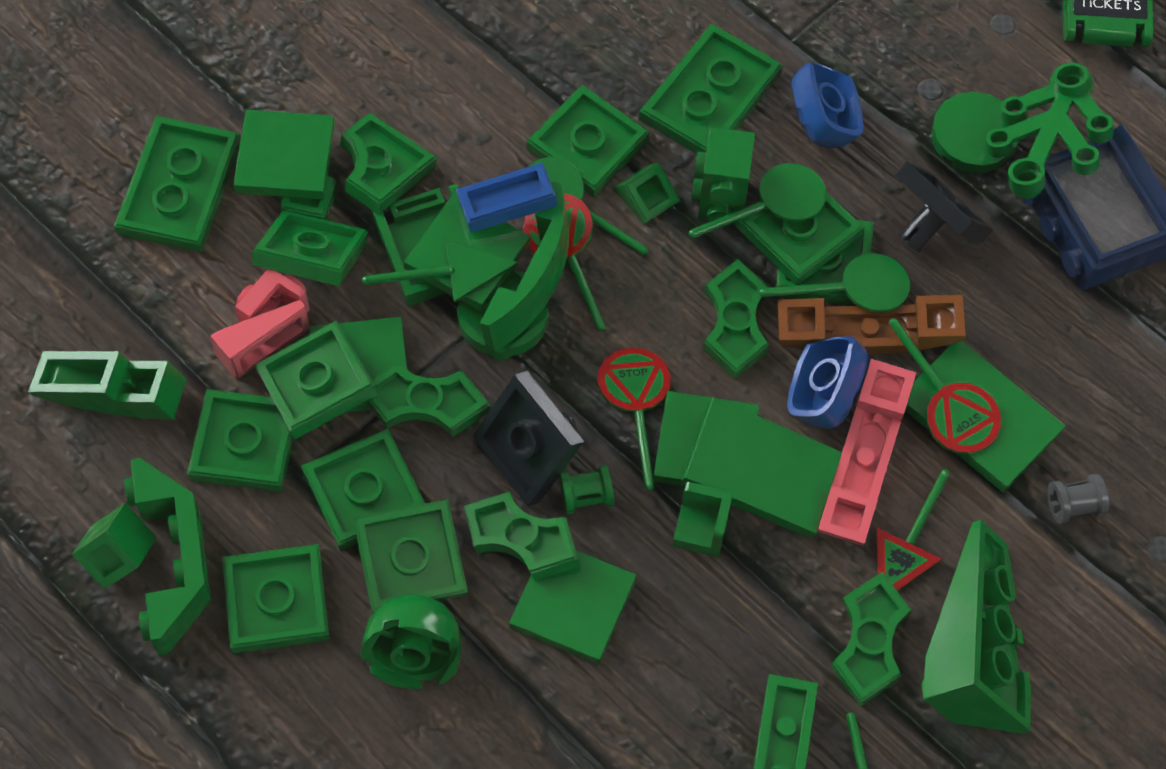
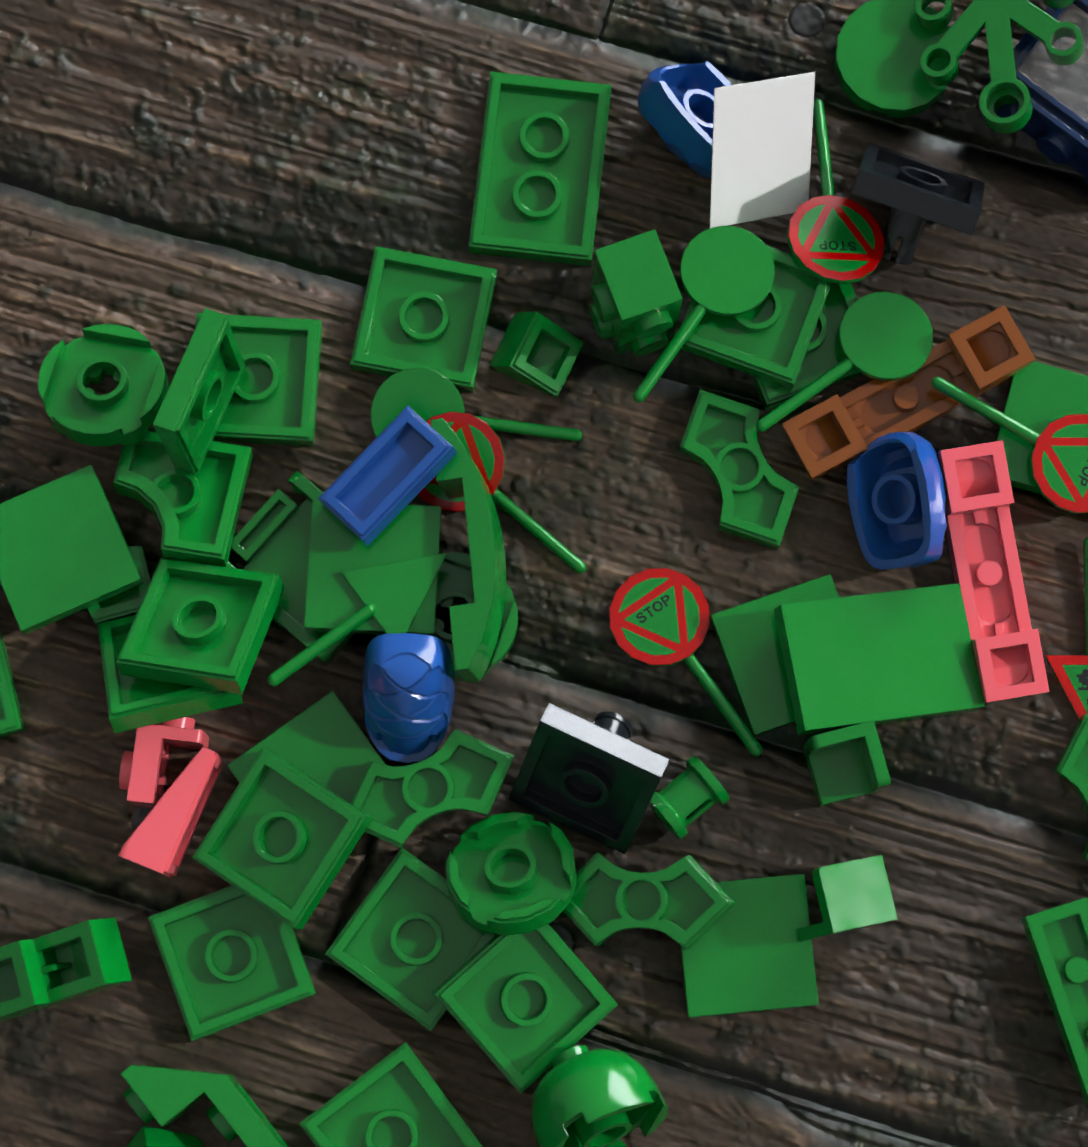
camera: 30 degrees left, 15 degrees up
none -> green plate [38,324,169,446]
none -> green tile [116,558,284,694]
none -> green tile [153,308,246,474]
none -> green tile [195,313,323,446]
none -> blue piece [362,633,455,763]
none -> green tile [446,812,577,936]
none -> white sticker [710,72,815,228]
none -> piece [787,99,884,284]
none -> panel [797,855,898,942]

